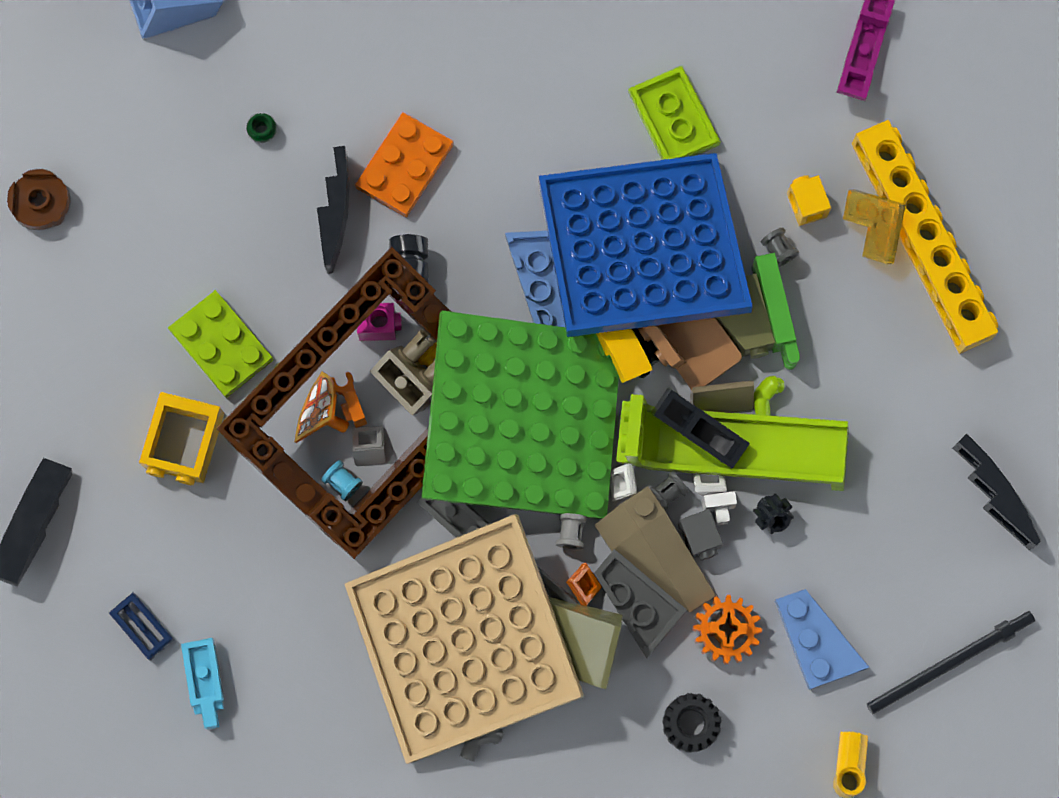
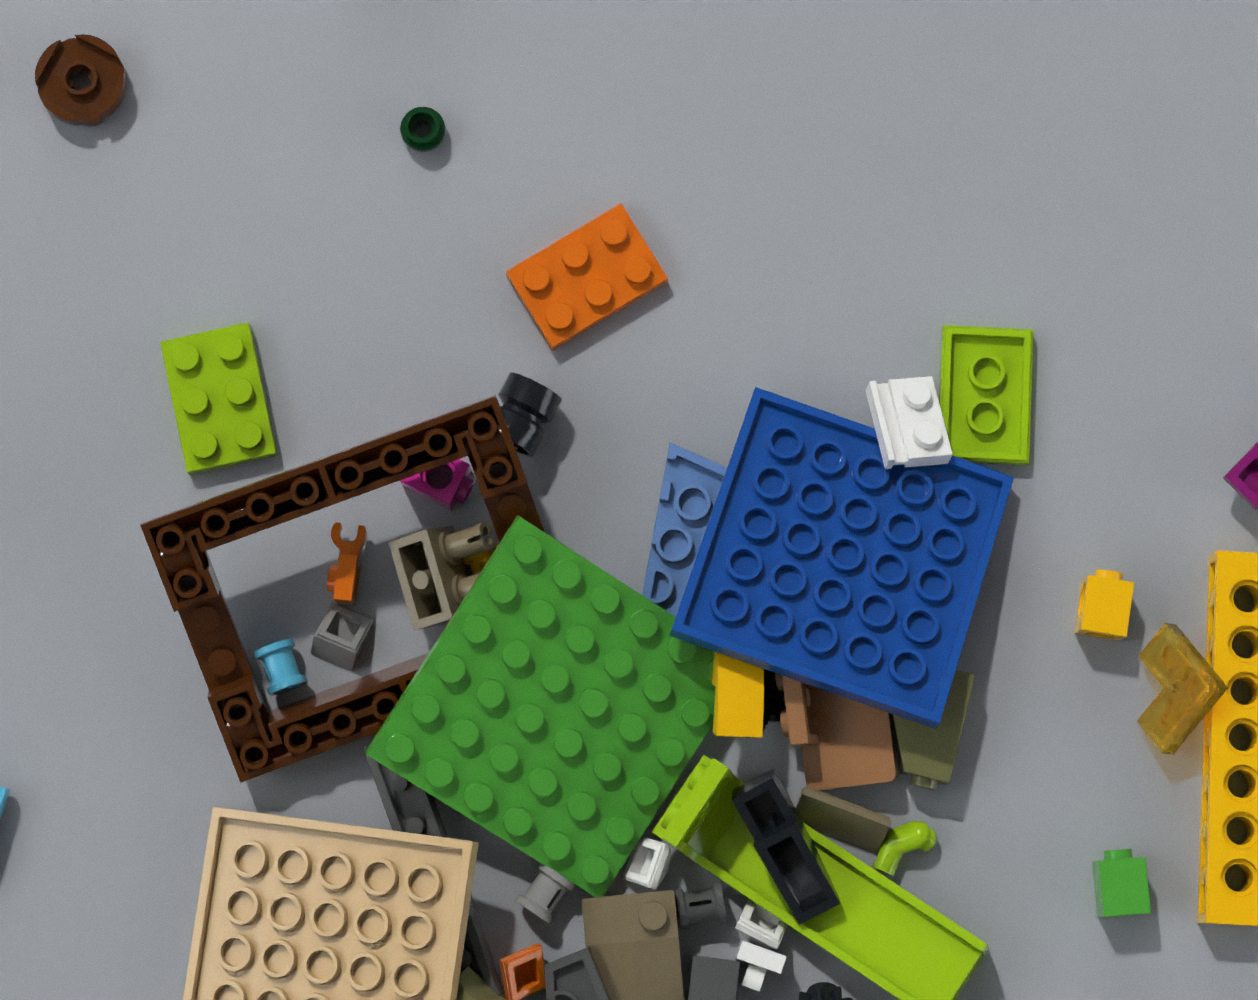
camera: 30 degrees right, 5 degrees up
yellow window [139,392,224,486] -> none
shield [294,371,349,443] -> none
black slope [317,145,350,274] -> none
bright green hinge [751,253,800,370] -> none
dark grey bush [760,227,800,267] -> none
none -> white plate [865,376,953,469]
none -> bright green brick [1092,849,1151,917]

